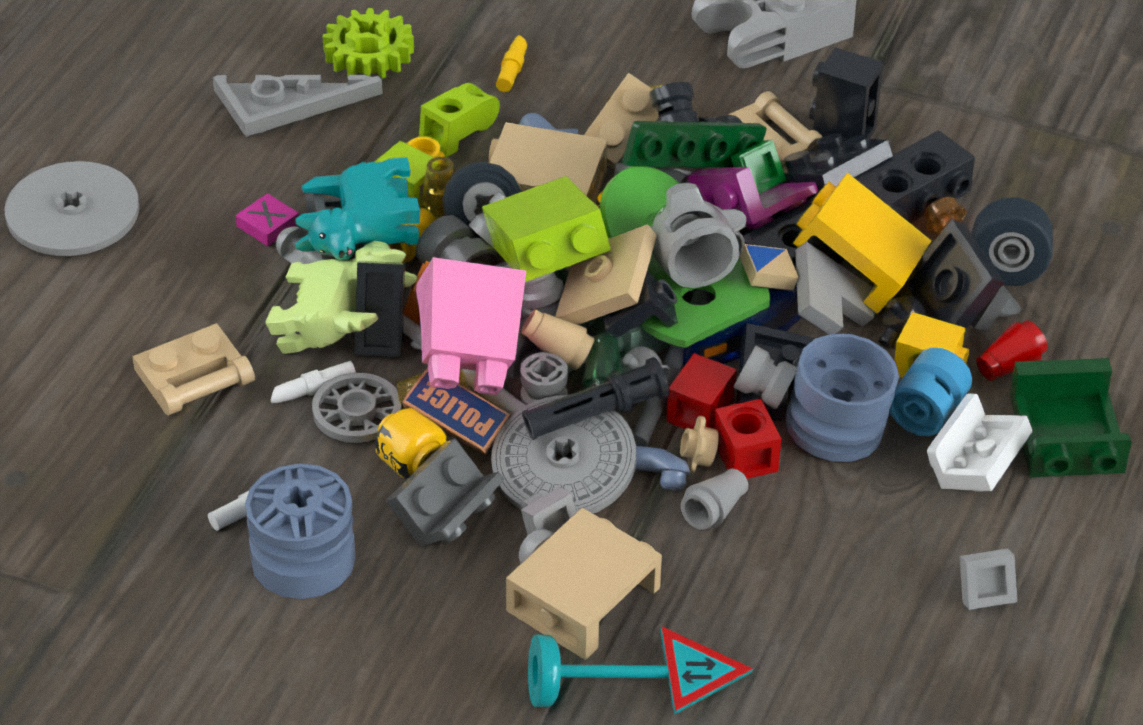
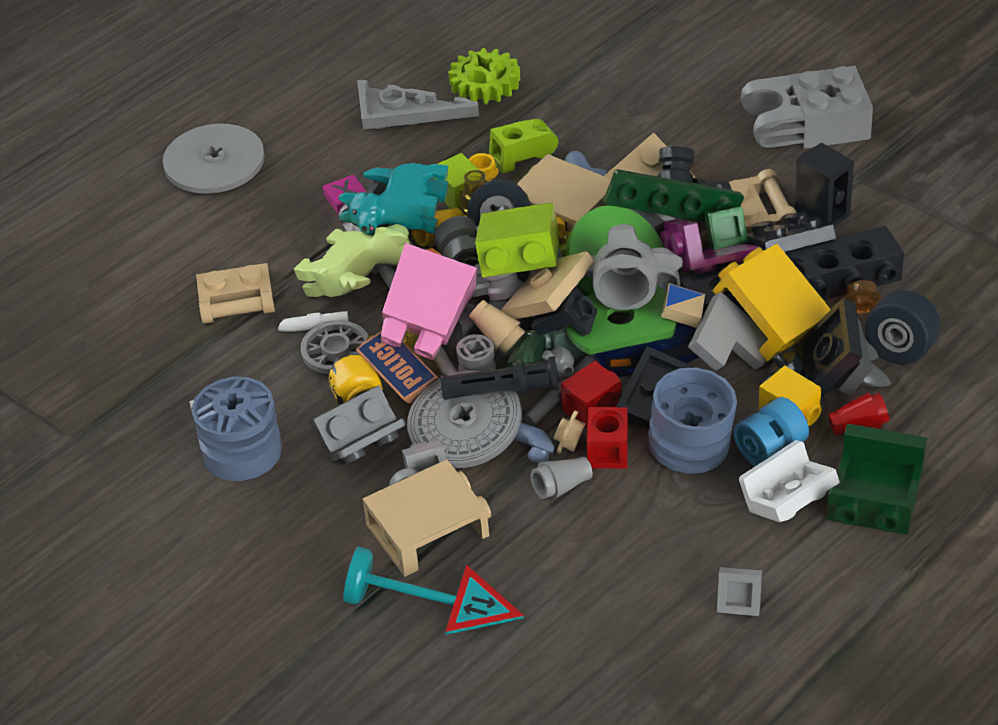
camera: 25 degrees right, 0 degrees up
black tile [355,261,405,357] -> none
yellow piece [496,35,527,92] -> none
light grey wheel [733,345,797,410] -> none

